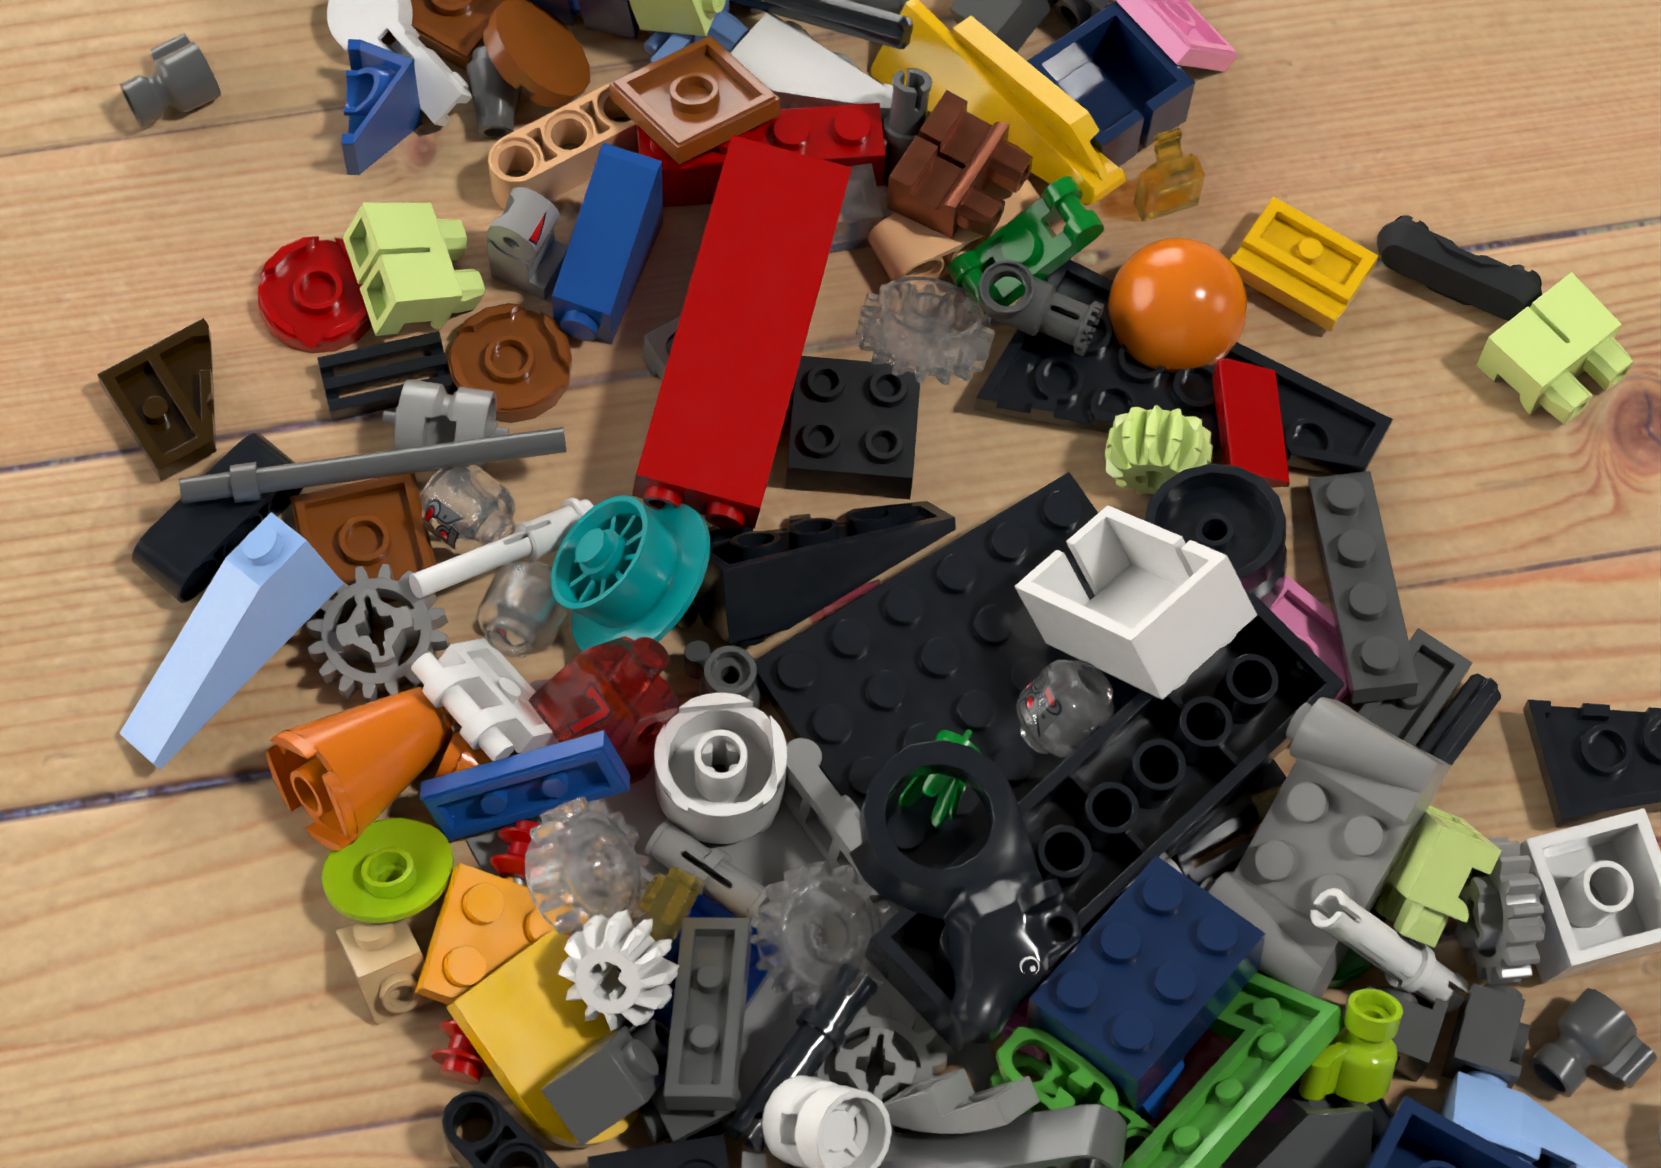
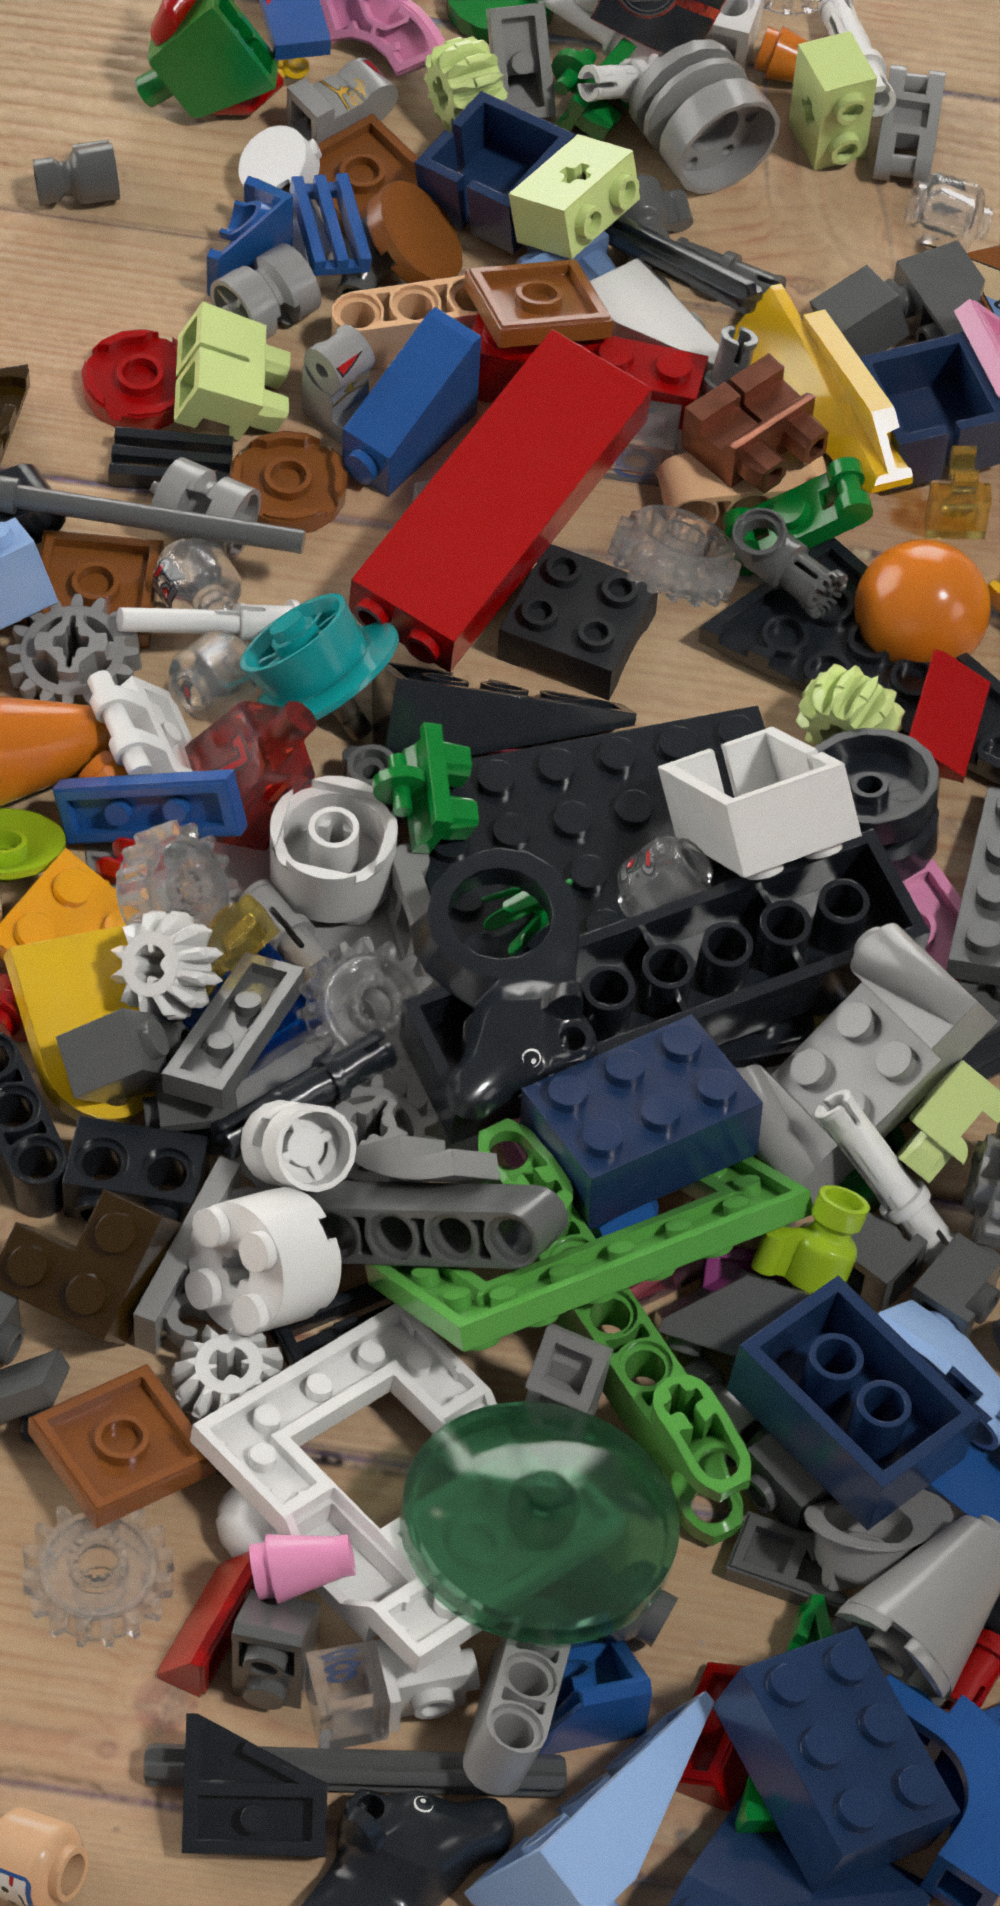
camera: 20 degrees right, 10 degrees down
none -> light grey wheel [210,243,321,339]
none -> blue tile [289,173,372,276]
none -> green hips [372,722,479,854]

